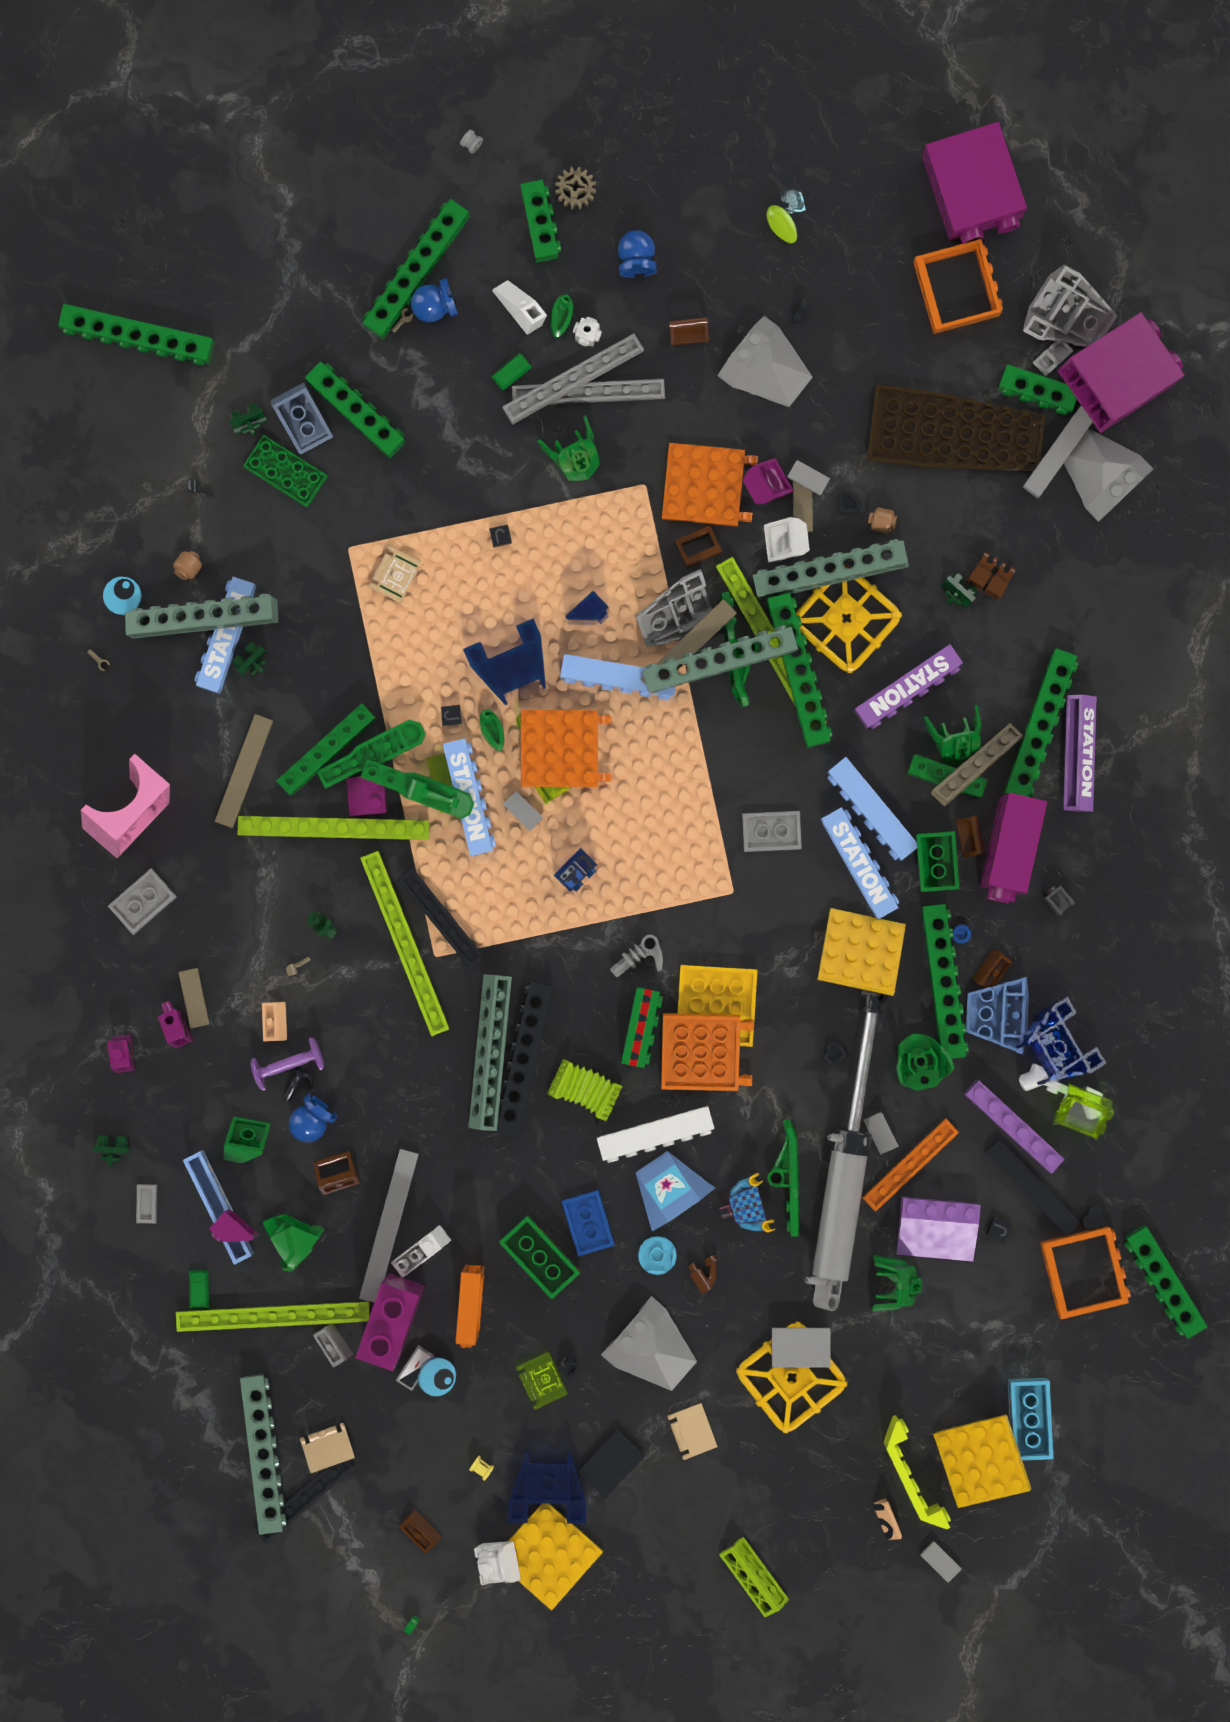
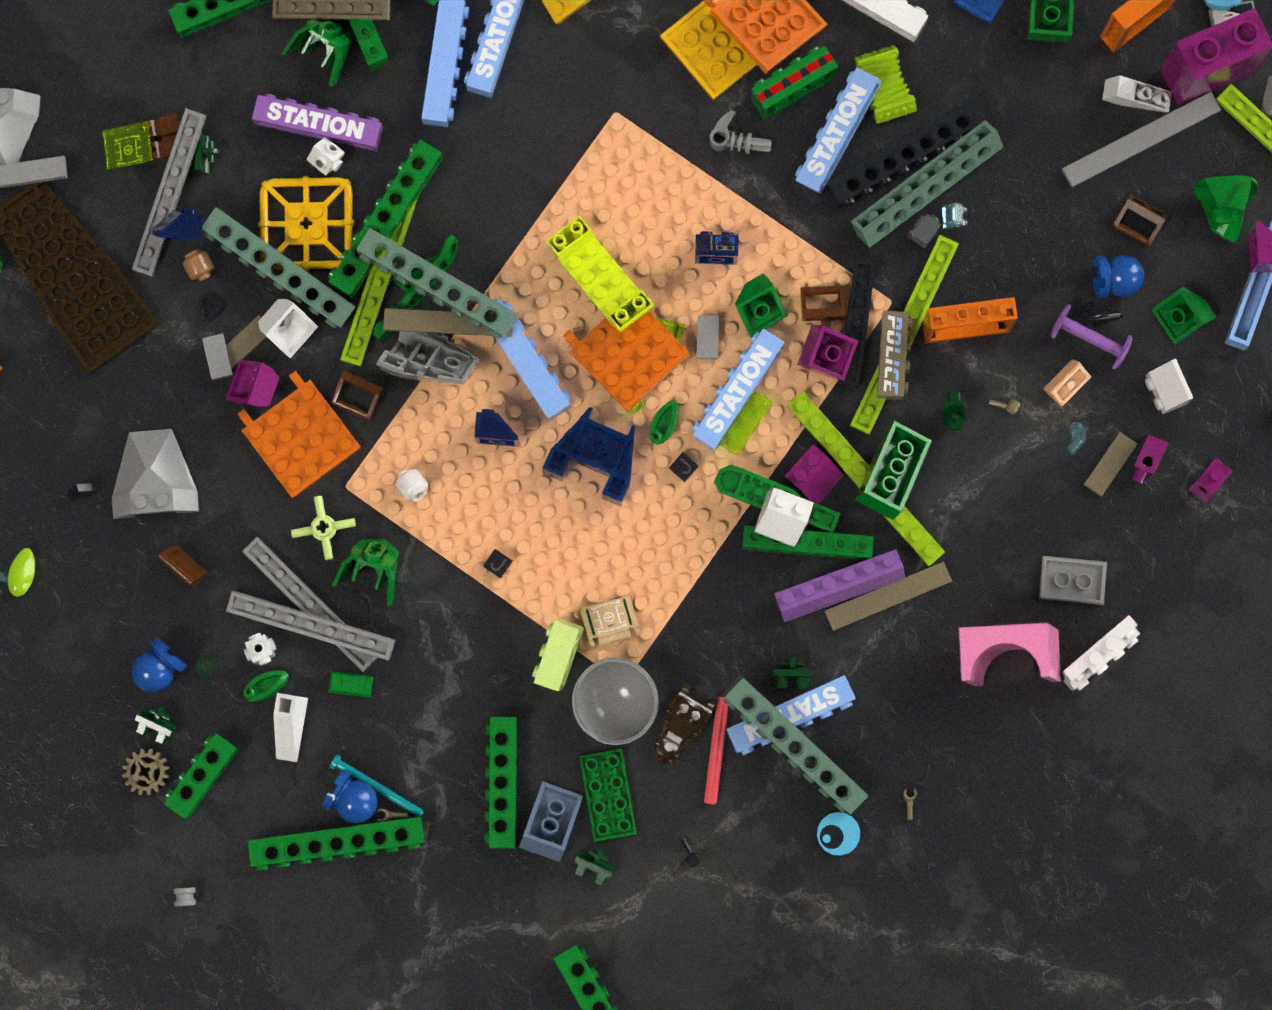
camera: 130 degrees left, 5 degrees down
medium nougat head [173,551,202,580] -> none
green piece [361,759,474,819] -> none
light grey tile [742,811,802,852] -> none
none -> clear neon green piece [102,121,153,170]
none -> light grey tile [132,108,207,276]
none -> dark green hips [135,705,178,744]
none -> clear blue slope [150,207,203,241]
none -> clear green plate [196,656,215,678]
none -> yellowish green bar [291,496,356,560]
none -> white brick [306,137,345,175]
none -> teal bar [329,754,423,817]
none -> white head [396,469,428,501]
none -> yellowish green brick [532,619,584,691]
none -> neon yellow slope [546,215,655,332]
none -> light grey piece [572,658,659,745]
none -> dark brown animal [653,682,718,764]
none -> coral axle [704,697,729,804]
none -> green slope [735,273,787,337]
none -> white slope [754,487,814,547]
none -> medium lavender brick [774,550,906,622]
none -> light blue brick [795,67,882,195]
none -> magenta slope [797,325,858,381]
none -> reddish brown tile [800,285,846,322]
none -> green brick [855,421,932,520]
none -> dark tan brick [877,310,912,400]
none -> dark grey window [908,213,941,249]
none -> orange window [922,297,1018,344]
none -> clear light blue tile [942,203,967,229]
none -> white bracket [1062,615,1140,691]
none -> clear light blue arm [1066,422,1086,455]
none -> white slope [1145,359,1193,414]

